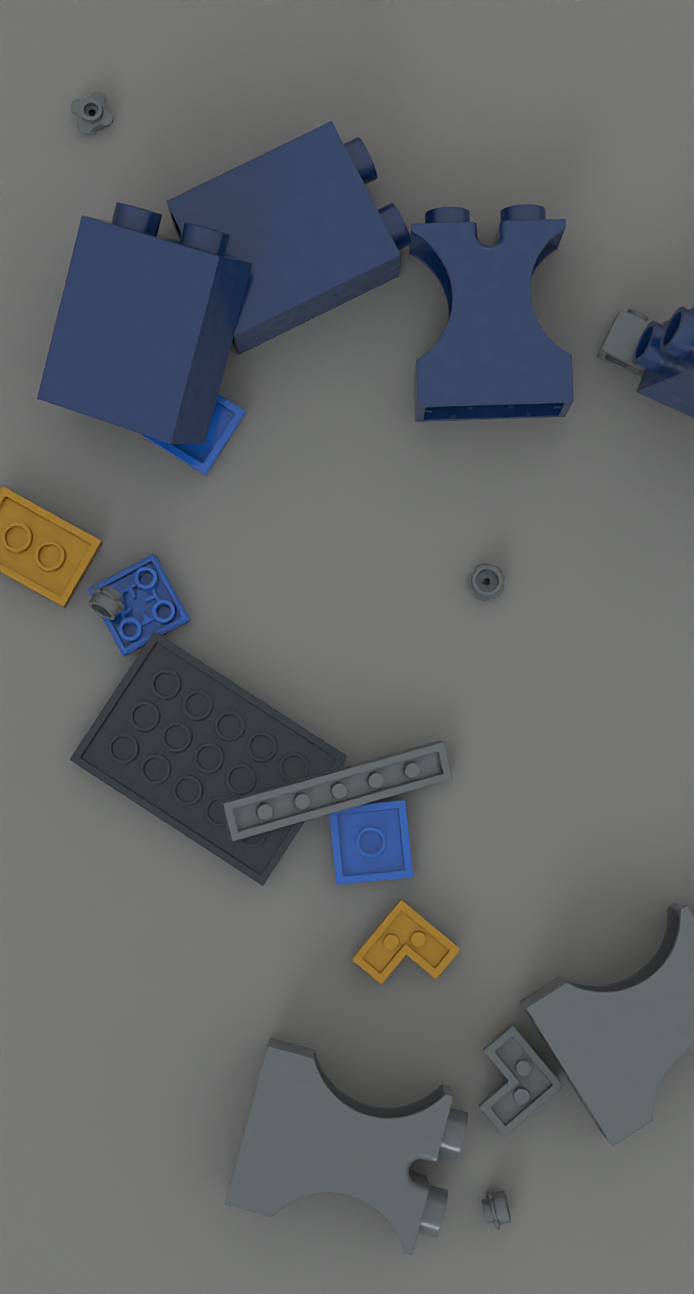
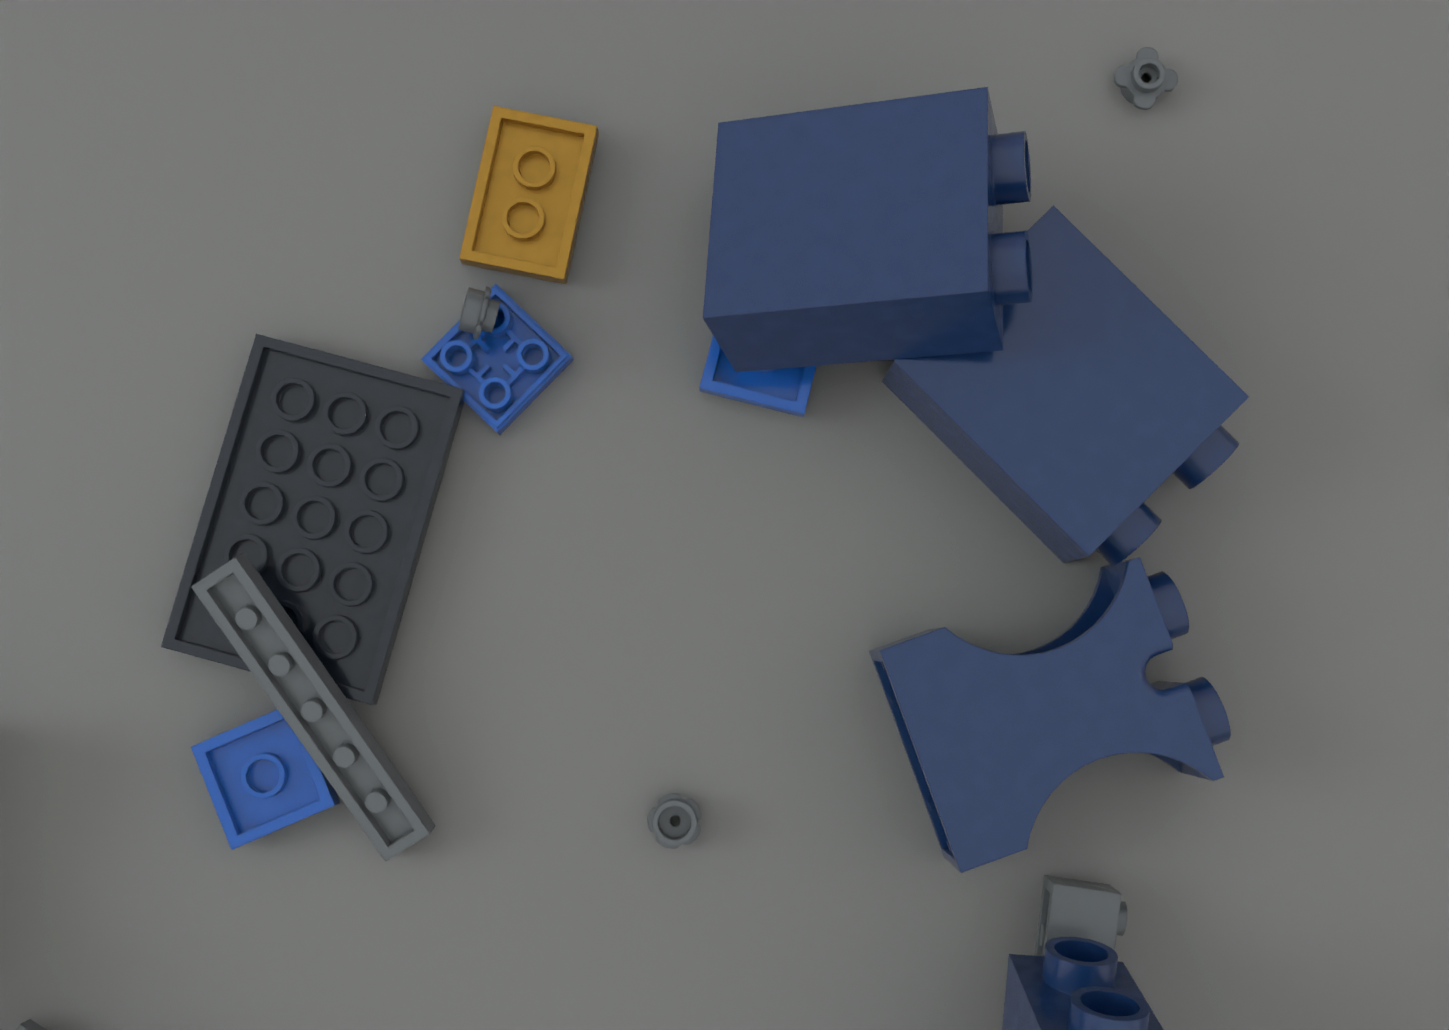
camera: 75 degrees right, 0 degrees up
pearl gold plate [352,899,461,985] -> none

